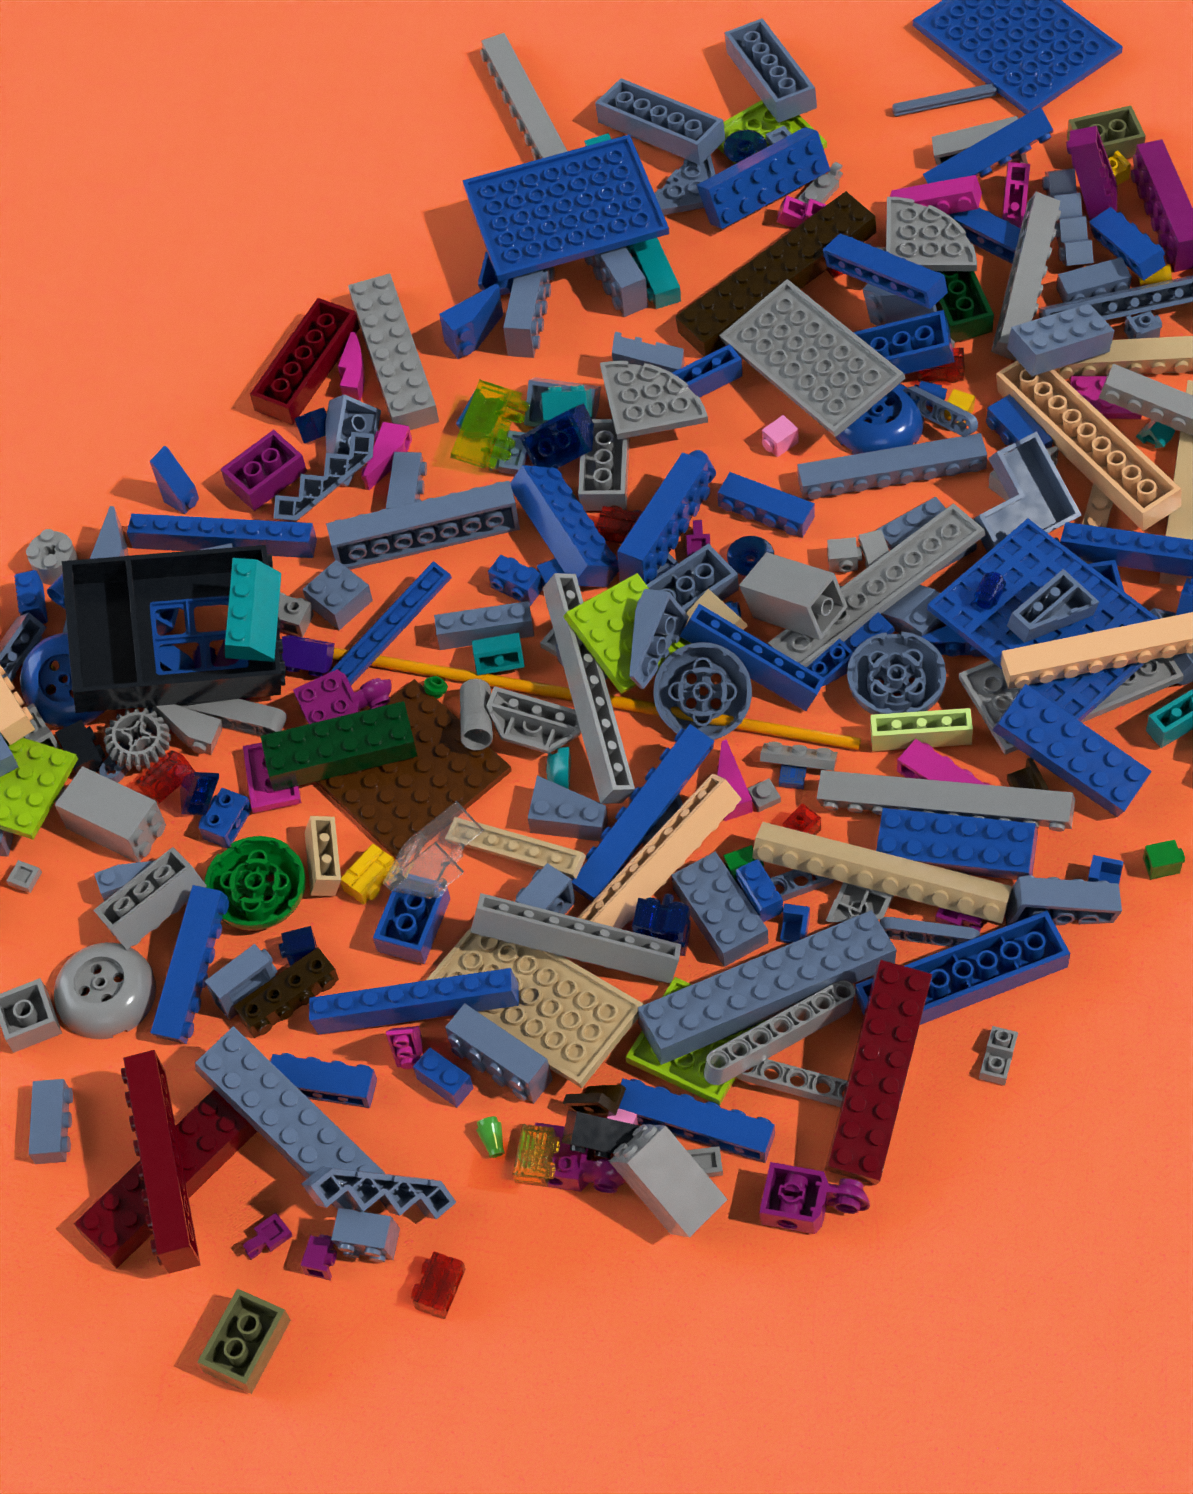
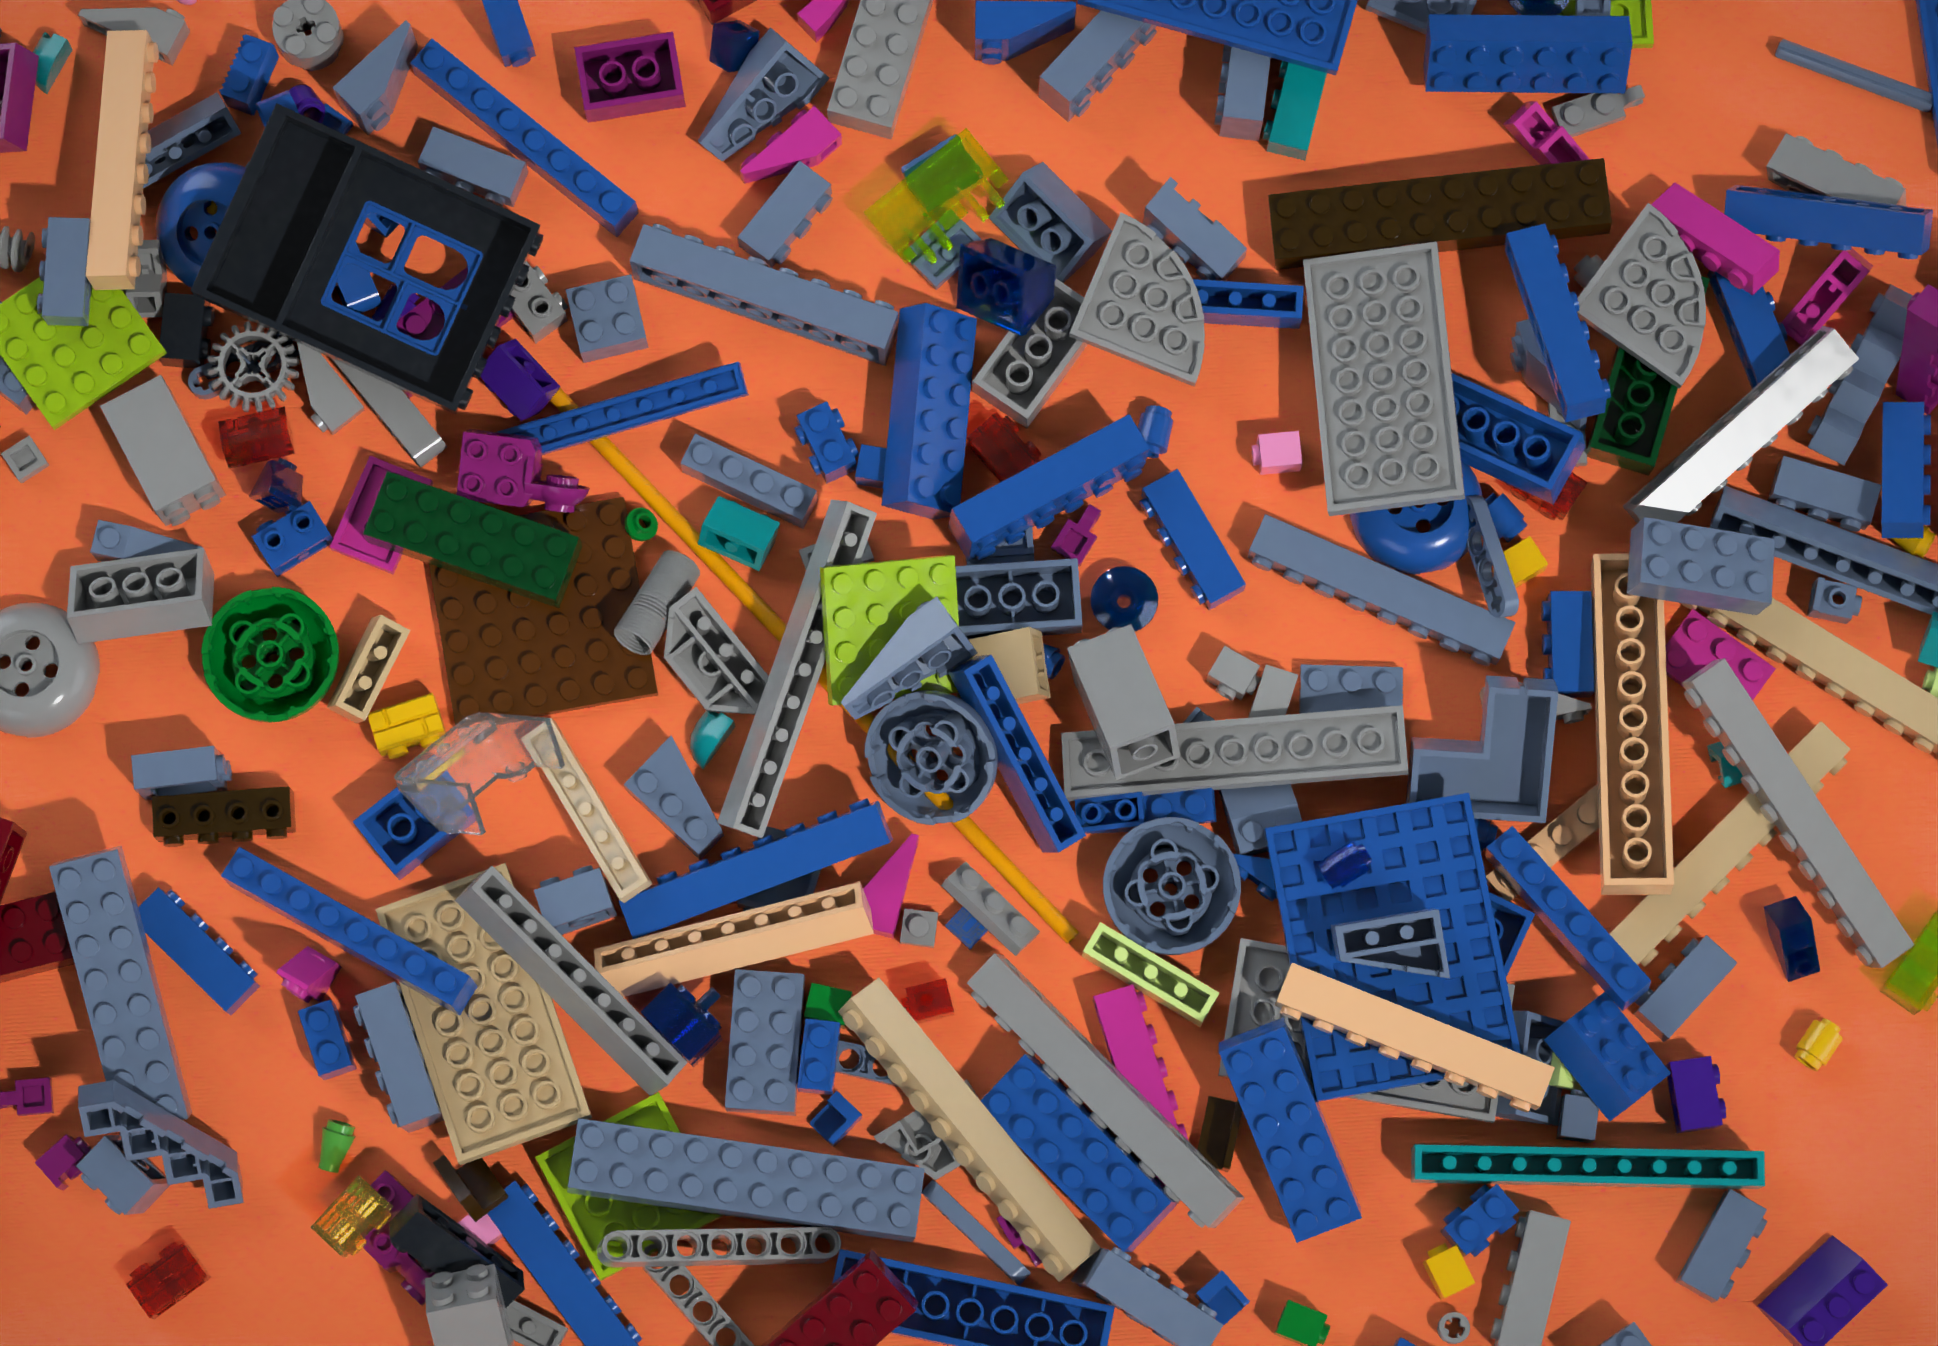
camera: 25 degrees right, 20 degrees up
blue brick [150,885,229,1044] -> none
teal slope [225,558,281,662] -> none
sand blue brick [274,432,374,521] -> none
clear blue brick [279,926,317,966] -> none
teal brick [541,384,593,420] -> none

